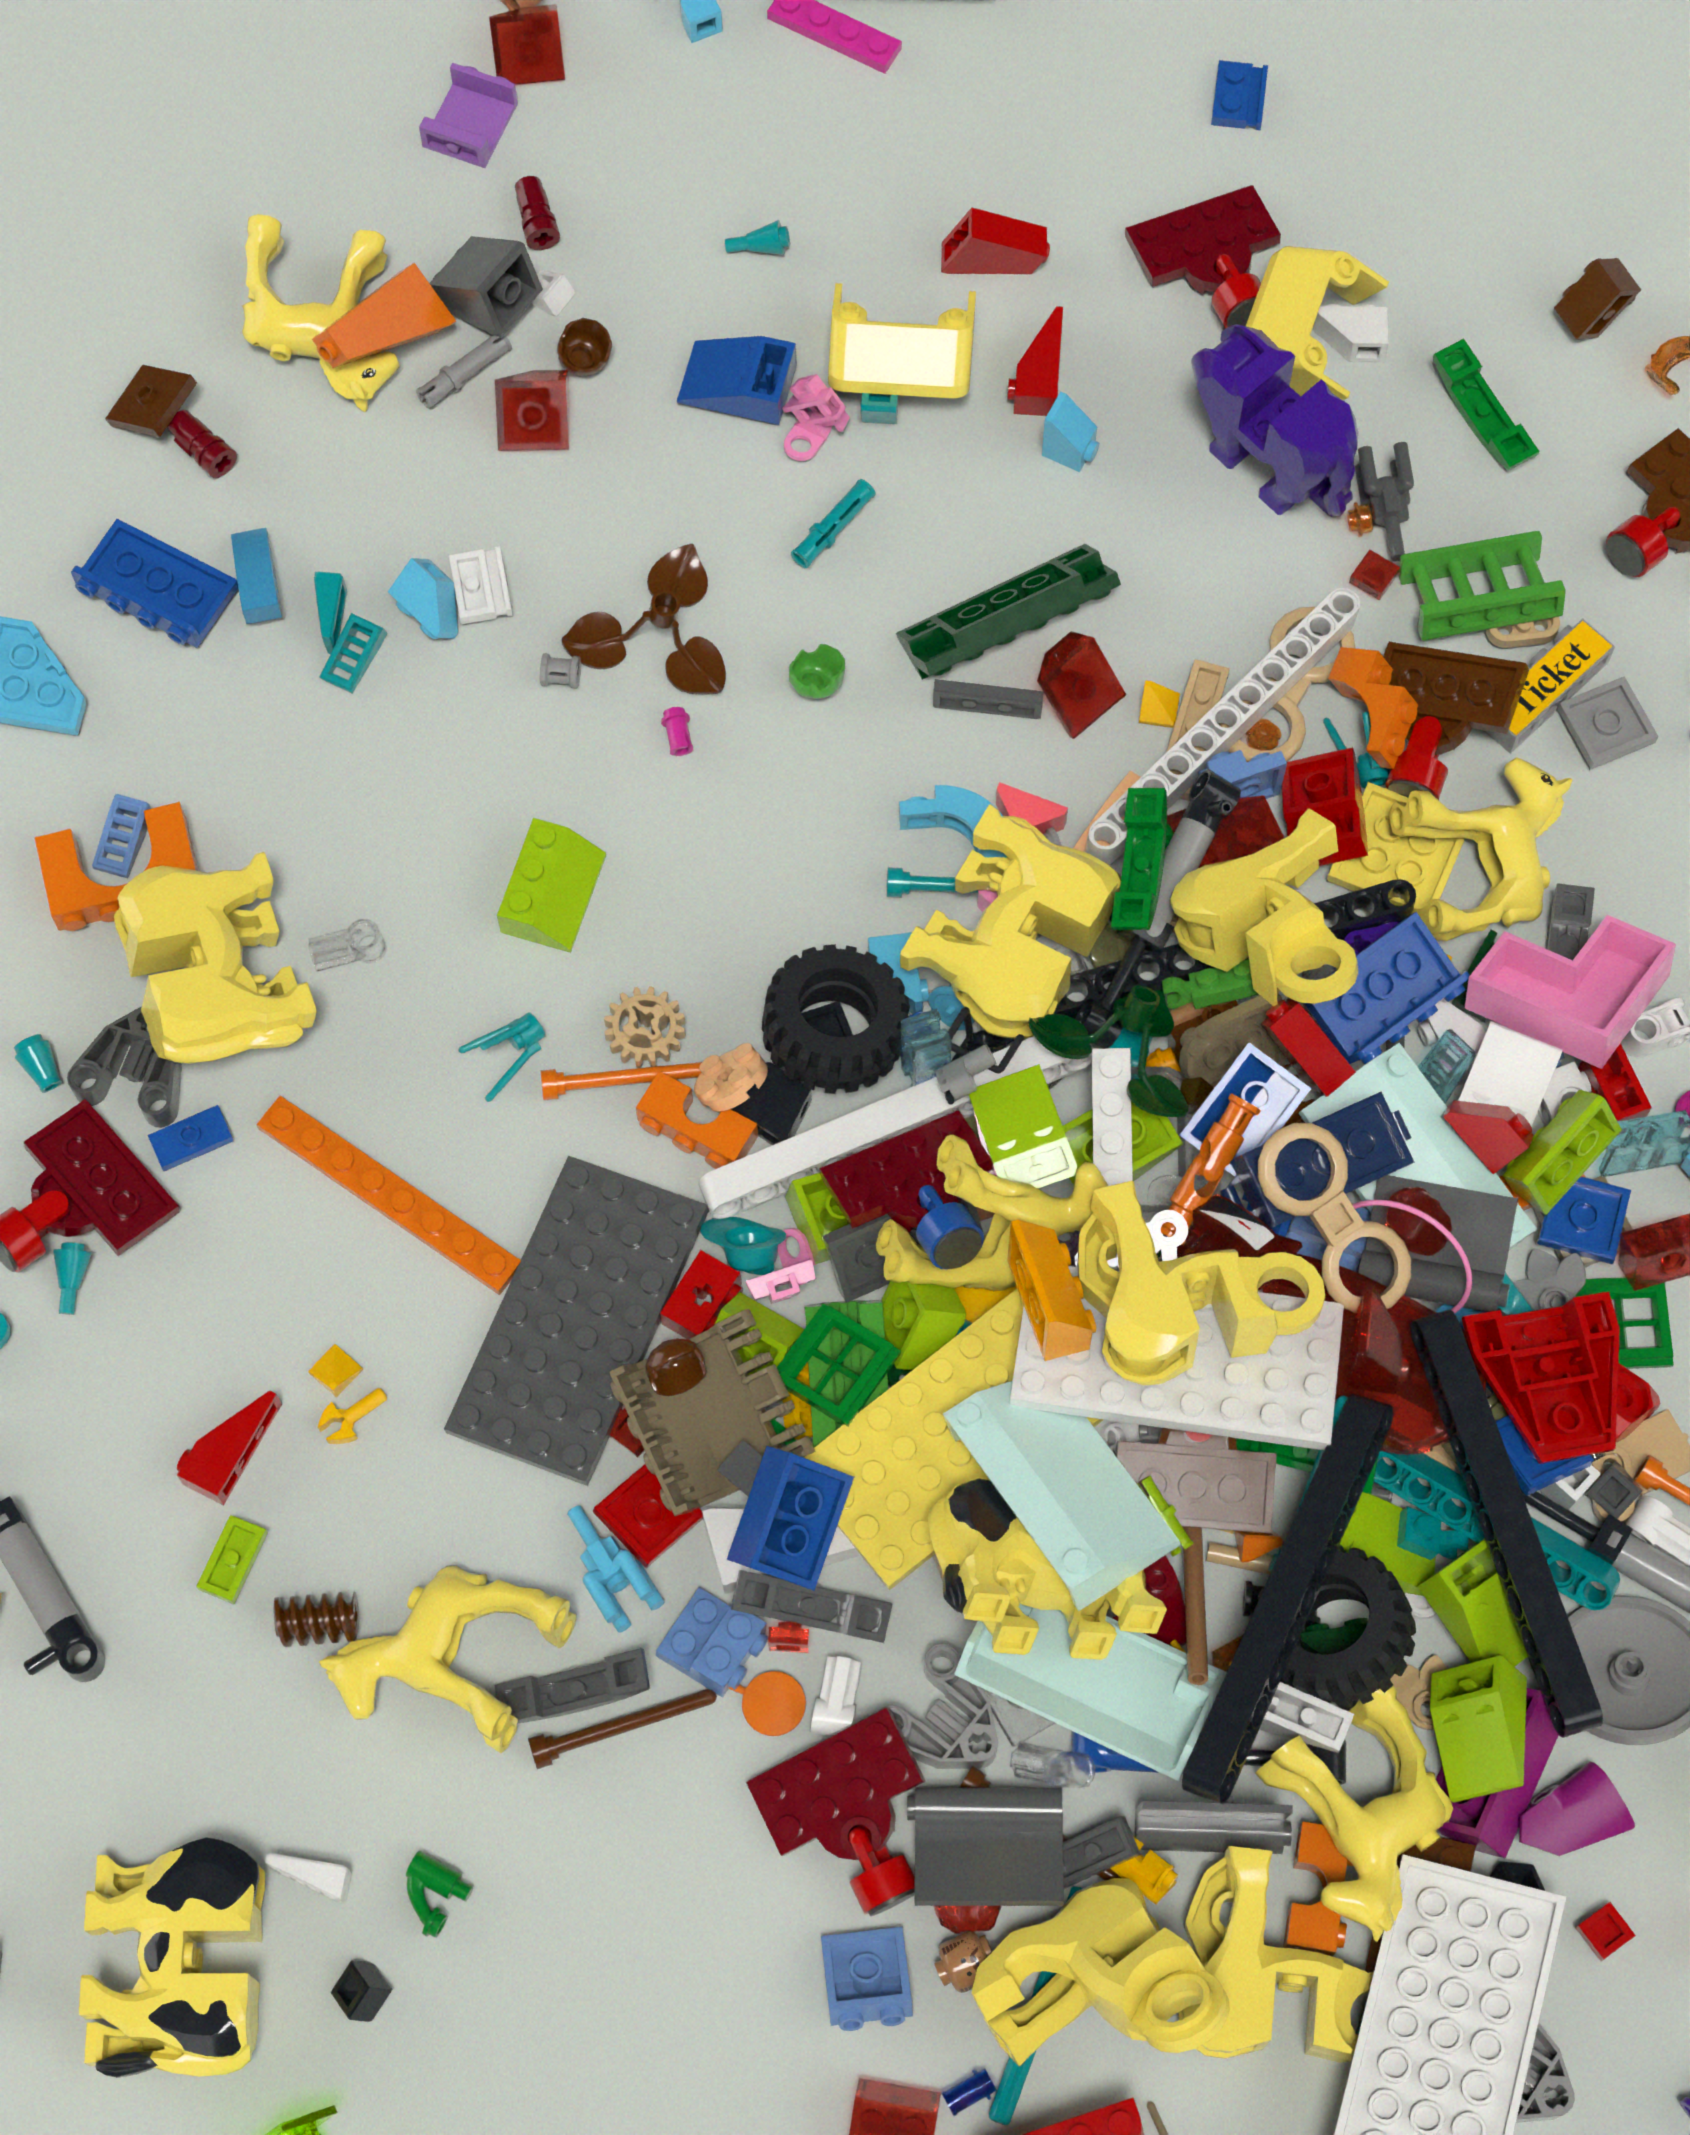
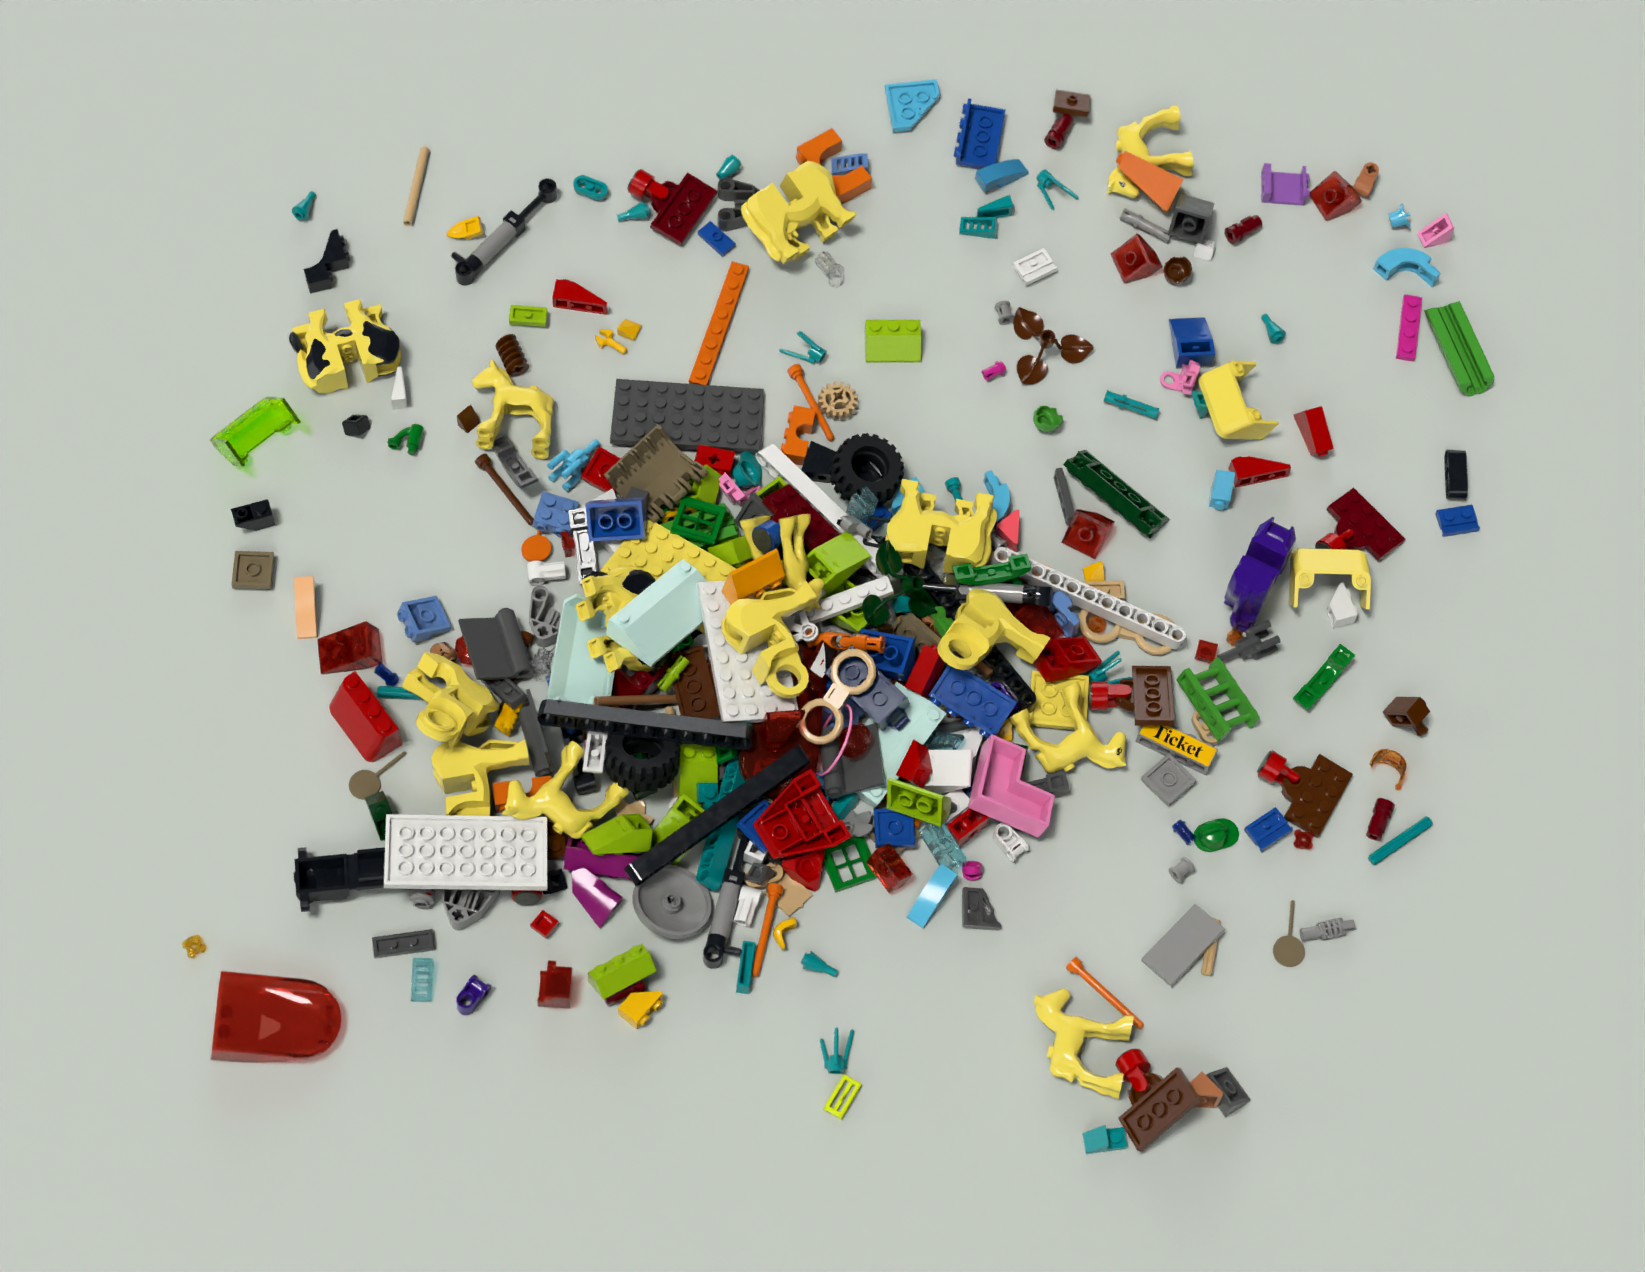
camera: 65 degrees right, 5 degrees down
medium azure slope [388,558,458,639] -> none
reddish brown hair [646,1338,706,1397] -> none
light nougat plate [694,1043,768,1112] -> none
dark red plate [746,1707,926,1916] -> none
orange arch [1328,647,1418,769] -> none
none -> reddish brown slope [457,405,480,433]
none -> teal plant [1037,170,1079,210]
none -> black beam [1444,449,1468,500]

